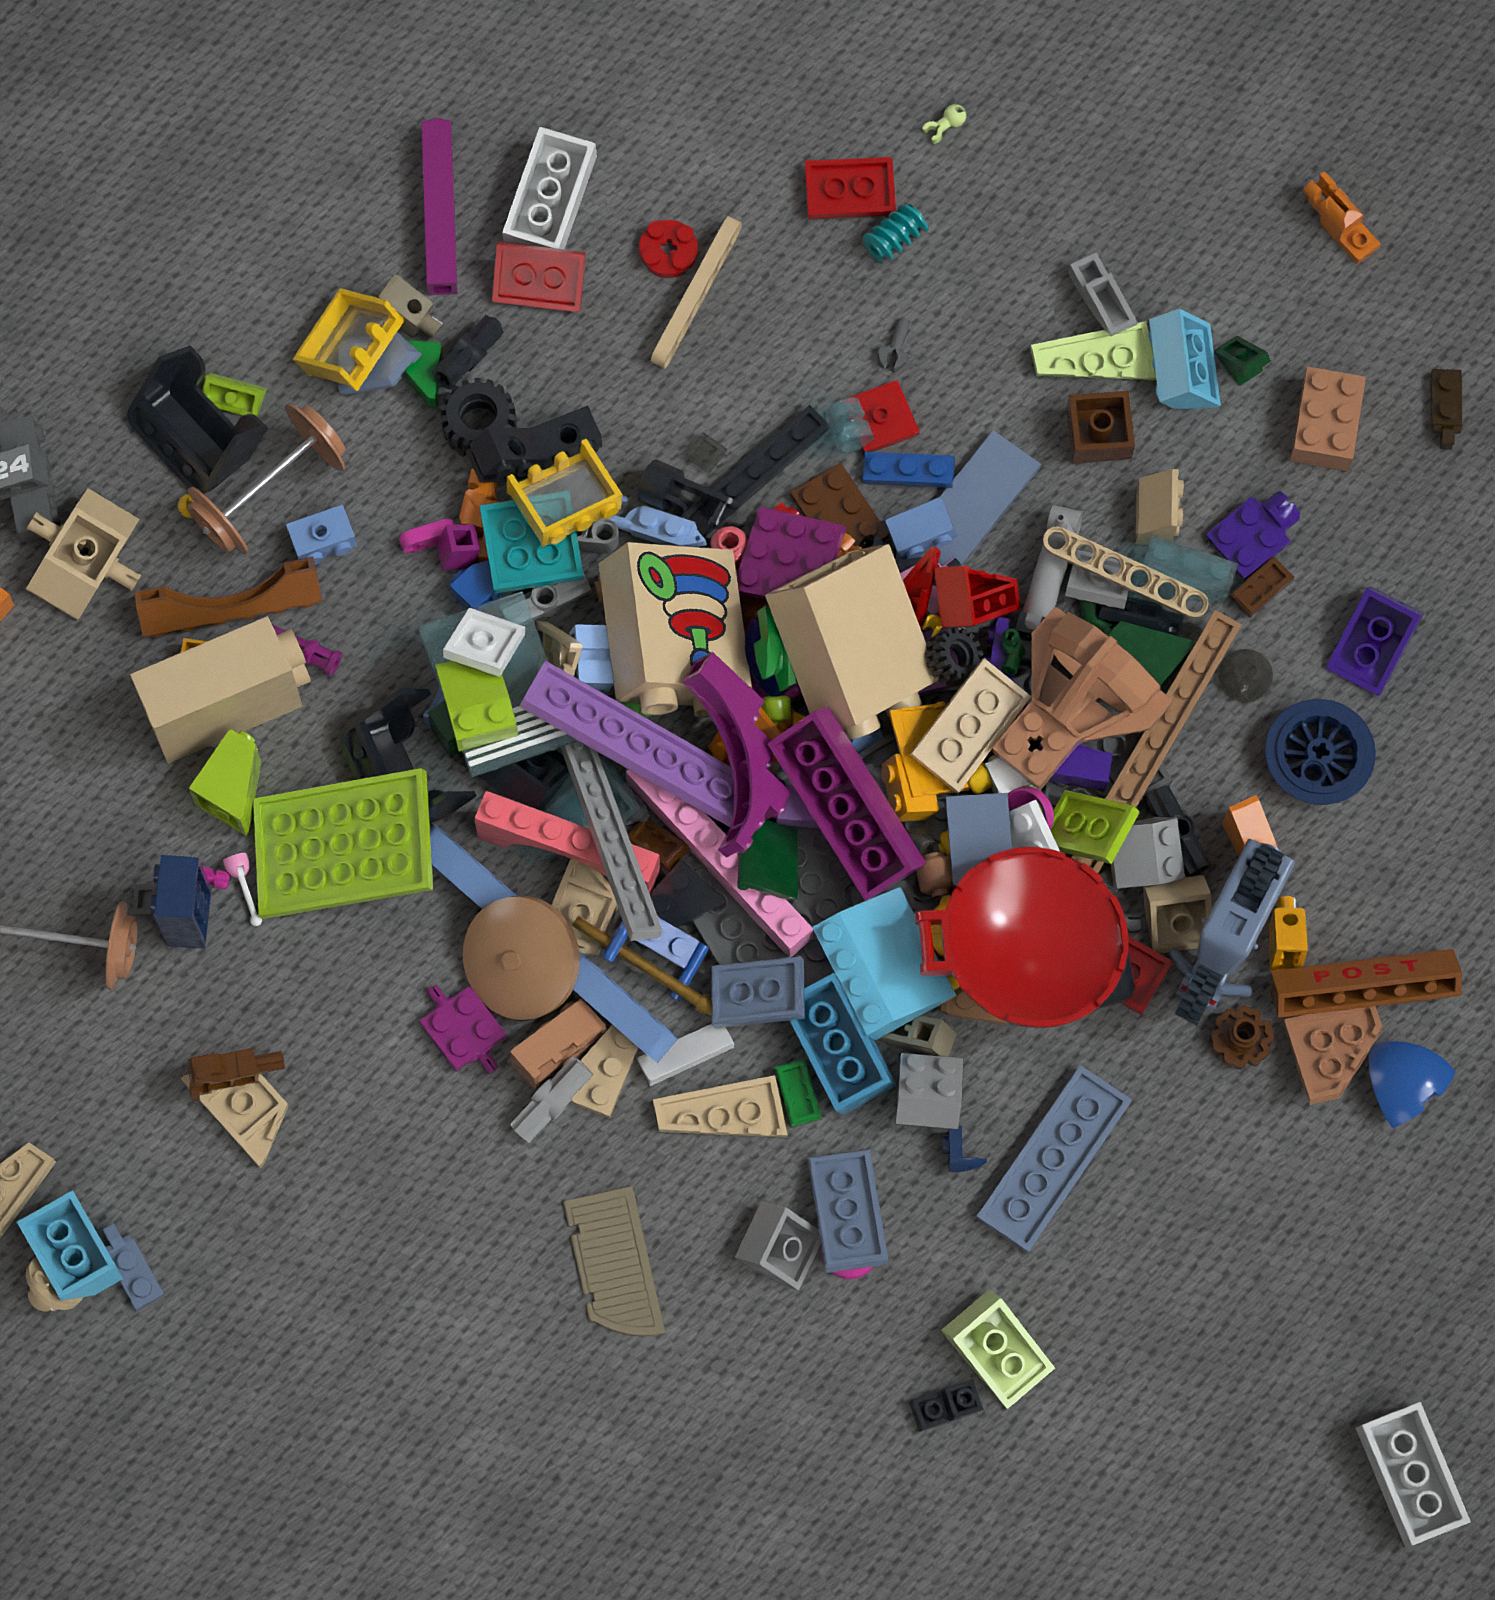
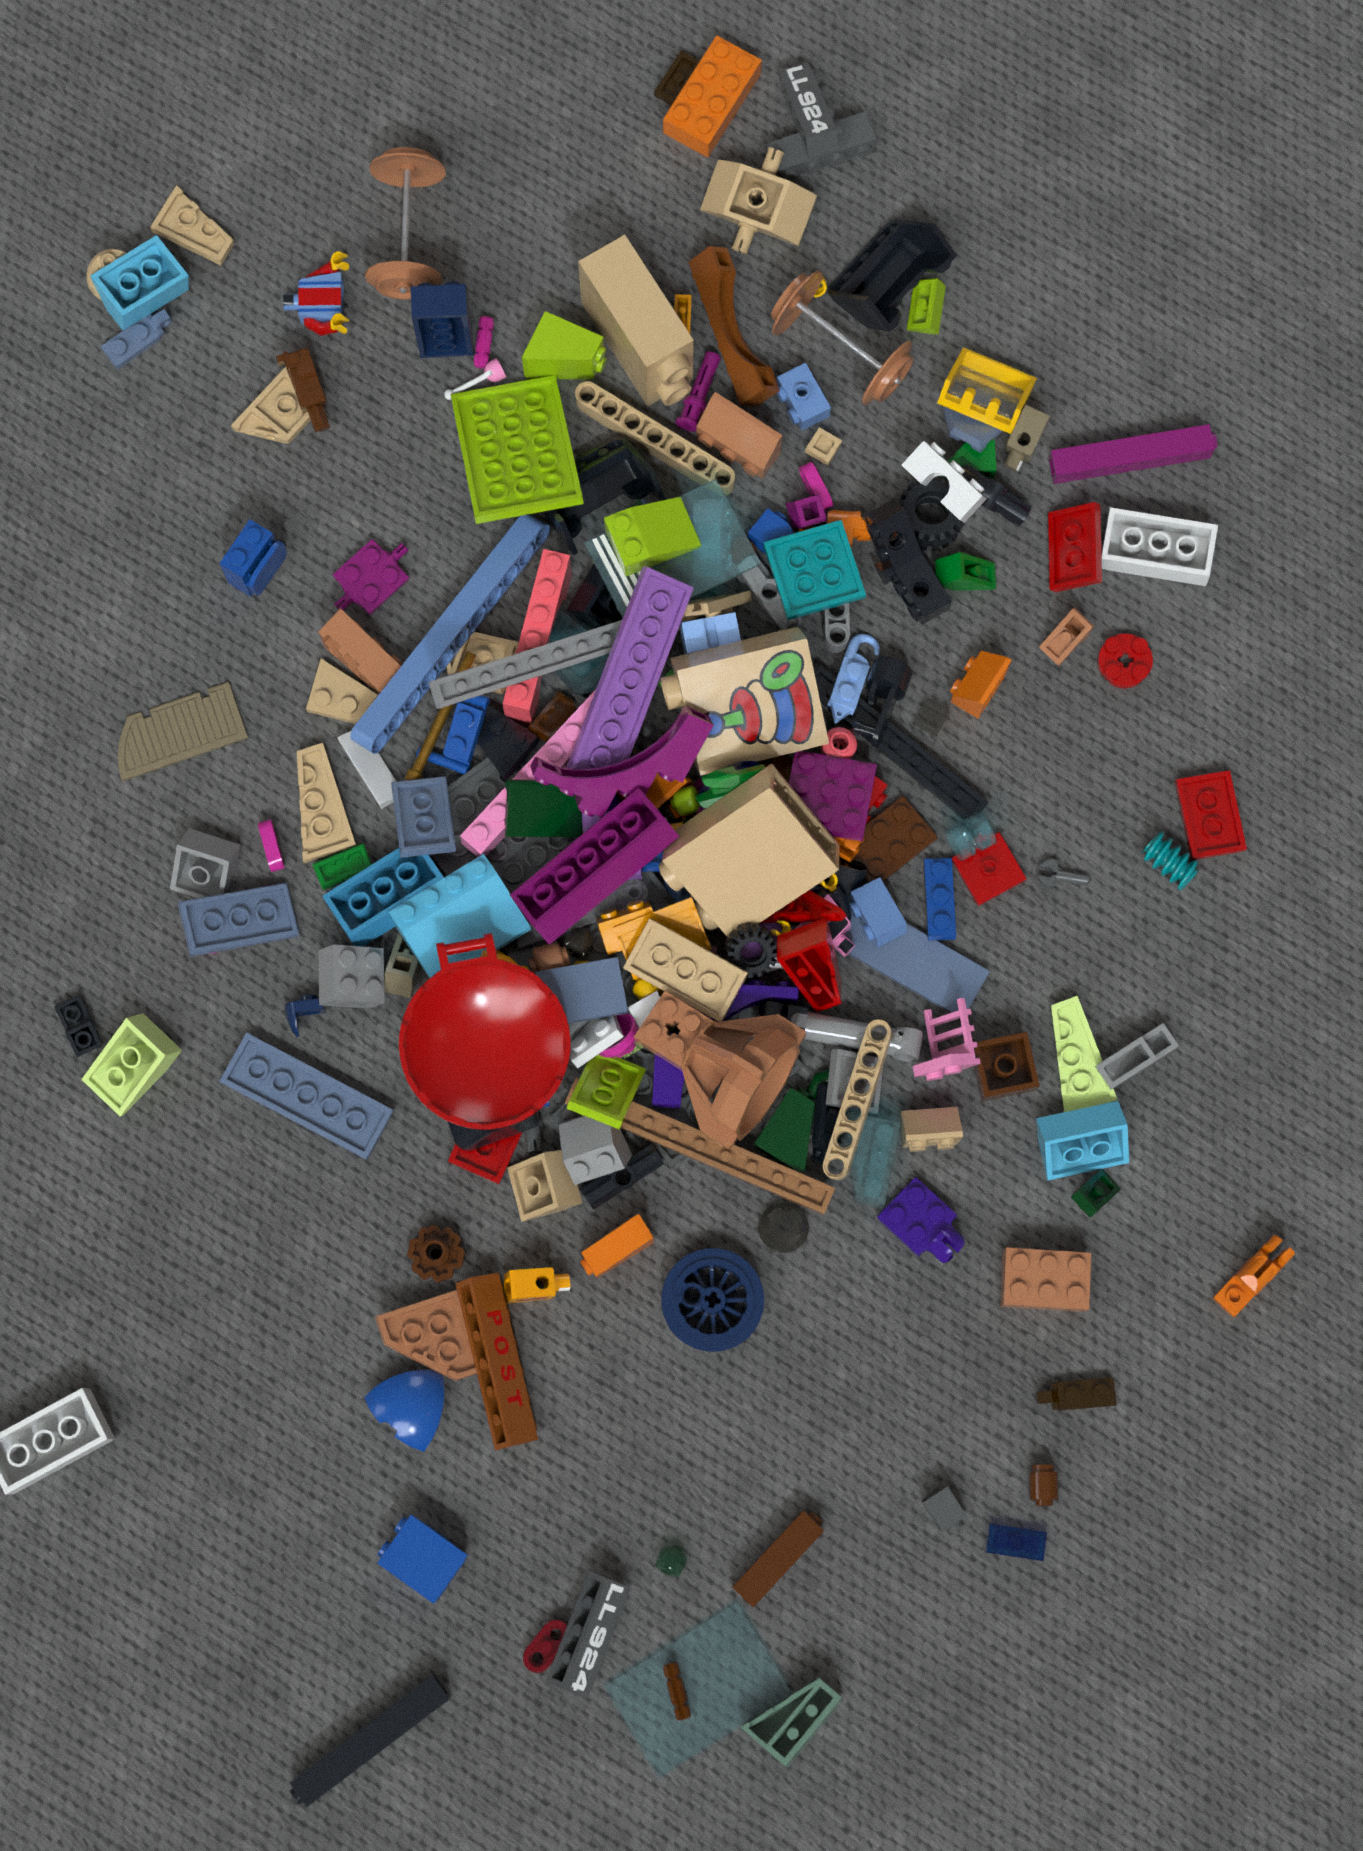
camera: 85 degrees right, 5 degrees up
white plate [443,608,525,677] -> none
medium nougat dish [463,895,580,1020] -> none
window [507,439,622,547] -> none
light grey piece [510,1056,594,1143] -> none
tan beam [651,216,742,369] -> none
yellowish green arm [923,104,966,144] -> none
dark green arm [1001,628,1025,676] -> none
sand blue piece [1168,839,1296,1026] -> none
reddish brown plate [1230,556,1295,618] -> none
dark purple slope [1326,586,1424,696] -> none
none -> blue brick [219,519,287,597]
none -> dark pink beam [258,819,285,872]
none -> torso [283,251,350,336]
none -> tan beam [575,382,735,496]
none -> nougat slope [696,392,782,479]
none -> tan plate [805,427,842,466]
none -> white arch [902,441,987,523]
none -> bright pink plate [913,998,981,1081]
none -> green slope [935,552,996,591]
none -> orange slope [950,651,1012,719]
none -> nougat slope [1039,607,1094,666]

